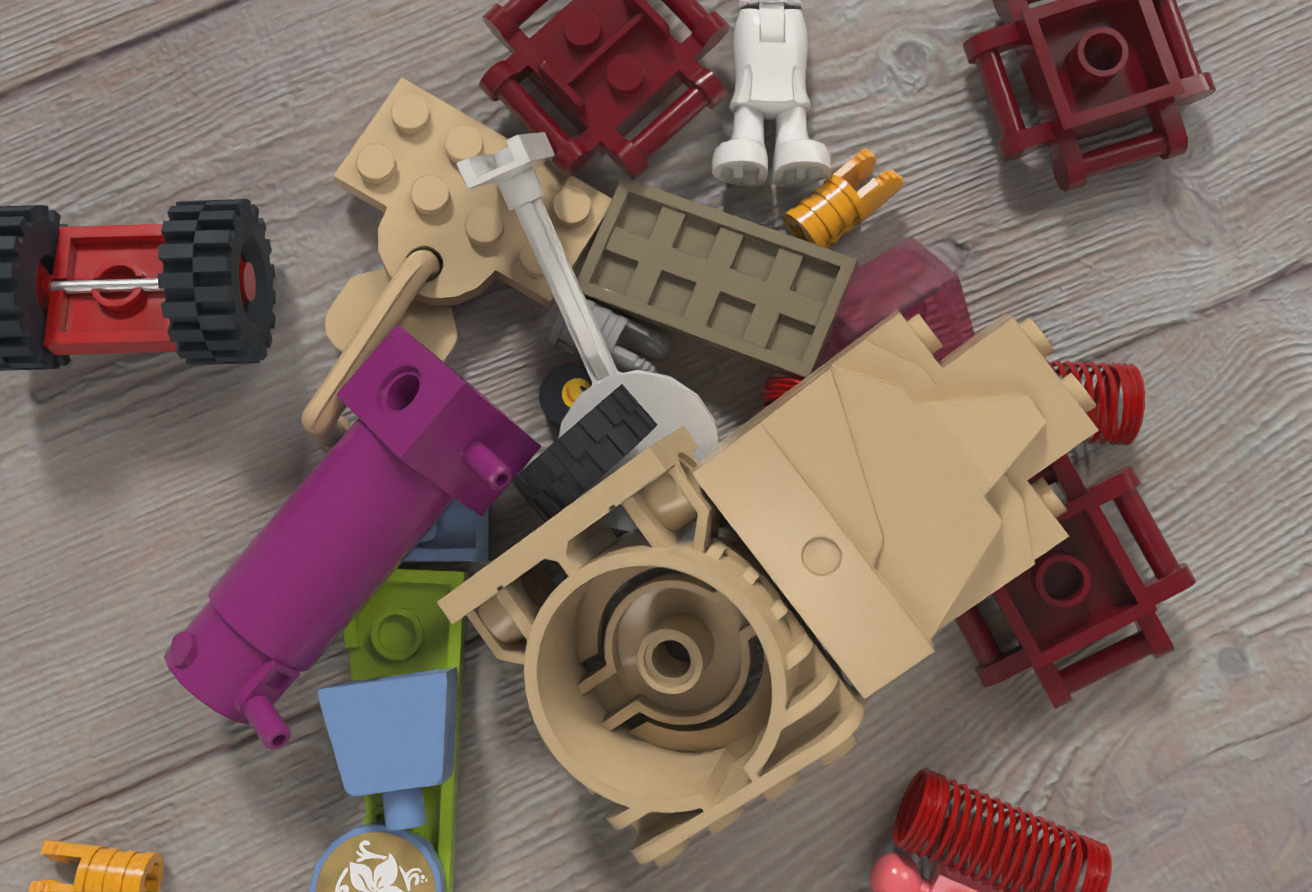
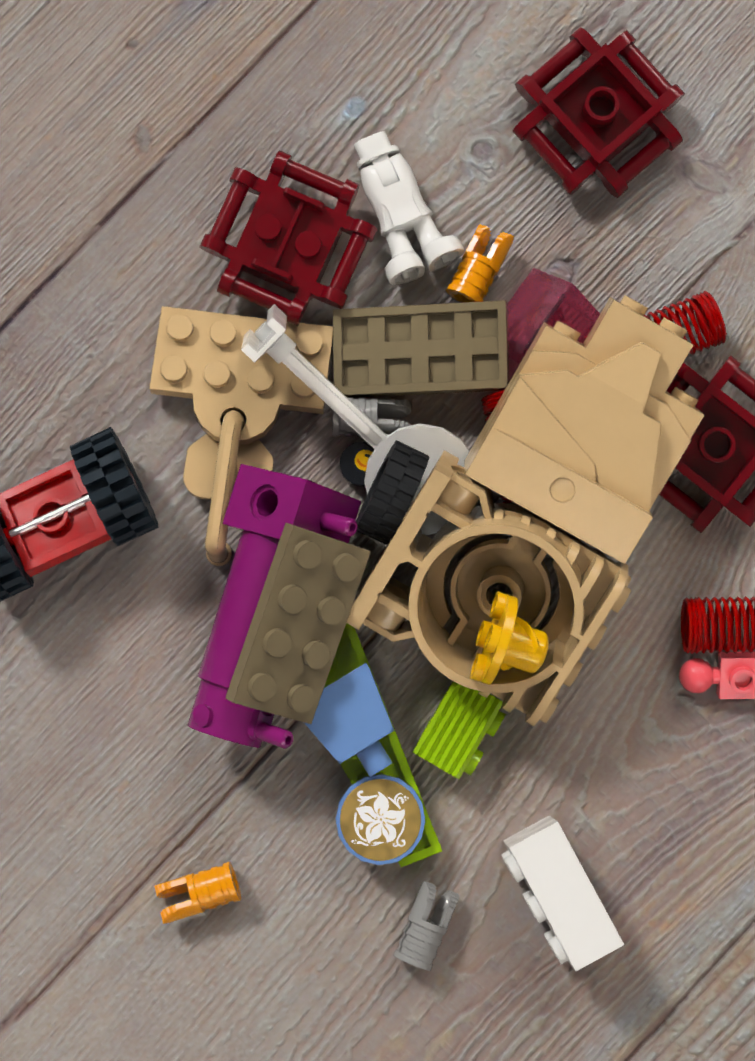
camera: 25 degrees left, 0 degrees up
none -> dark tan plate [225,523,371,724]
none -> lime brick [412,681,506,779]
none -> yellow plate [470,591,549,685]

